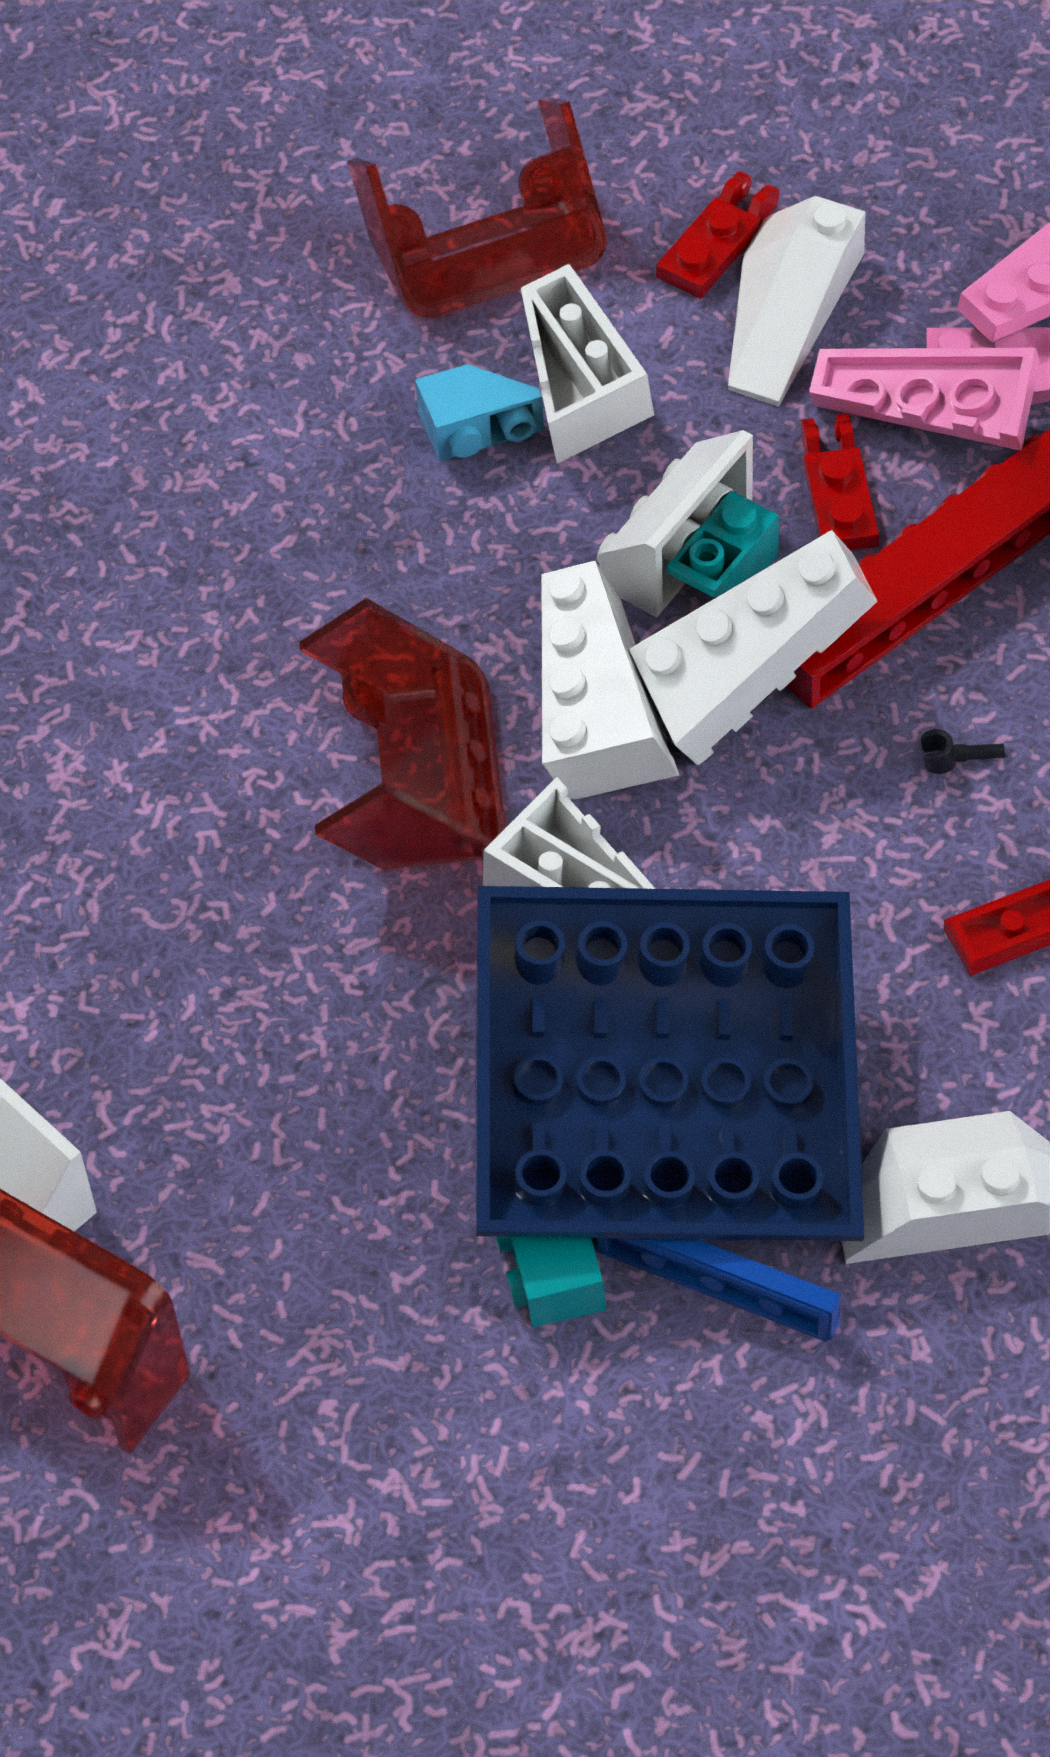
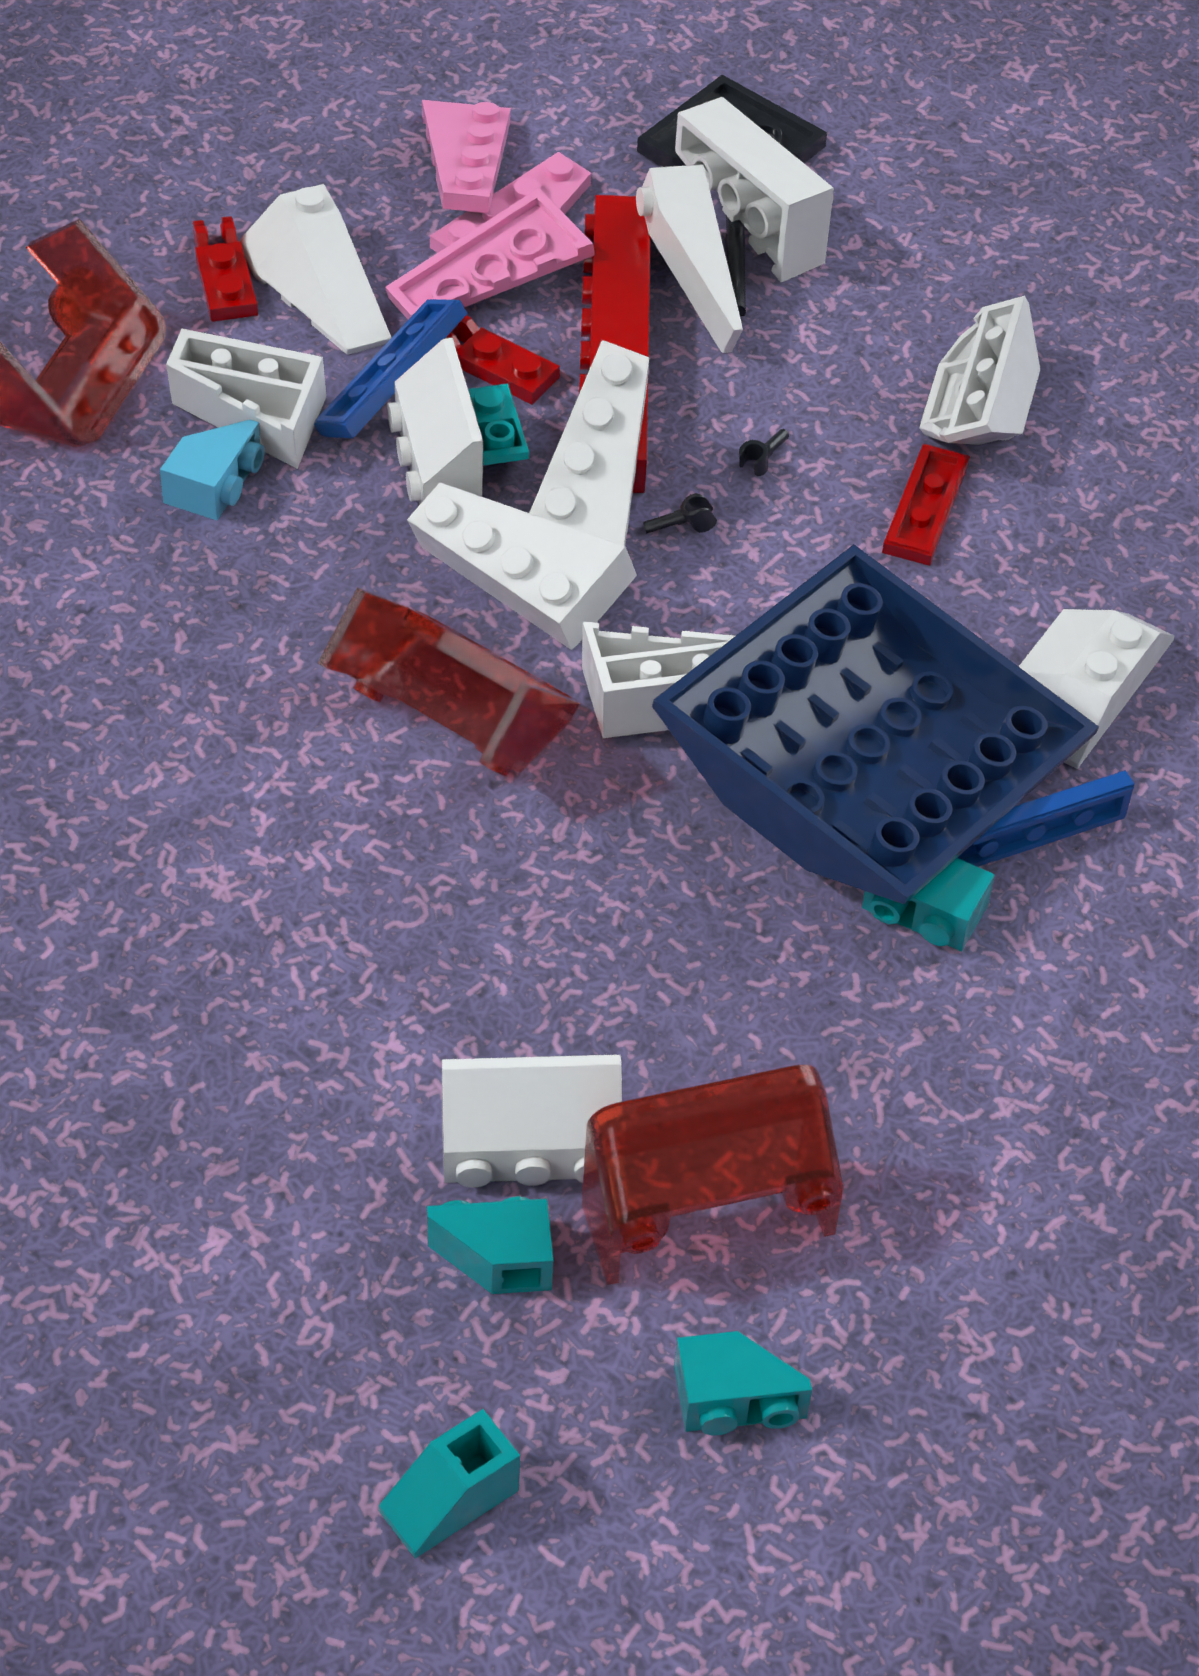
camera: 55 degrees left, 5 degrees down
none -> blue tile [314,299,468,438]
none -> black hand [643,493,717,534]

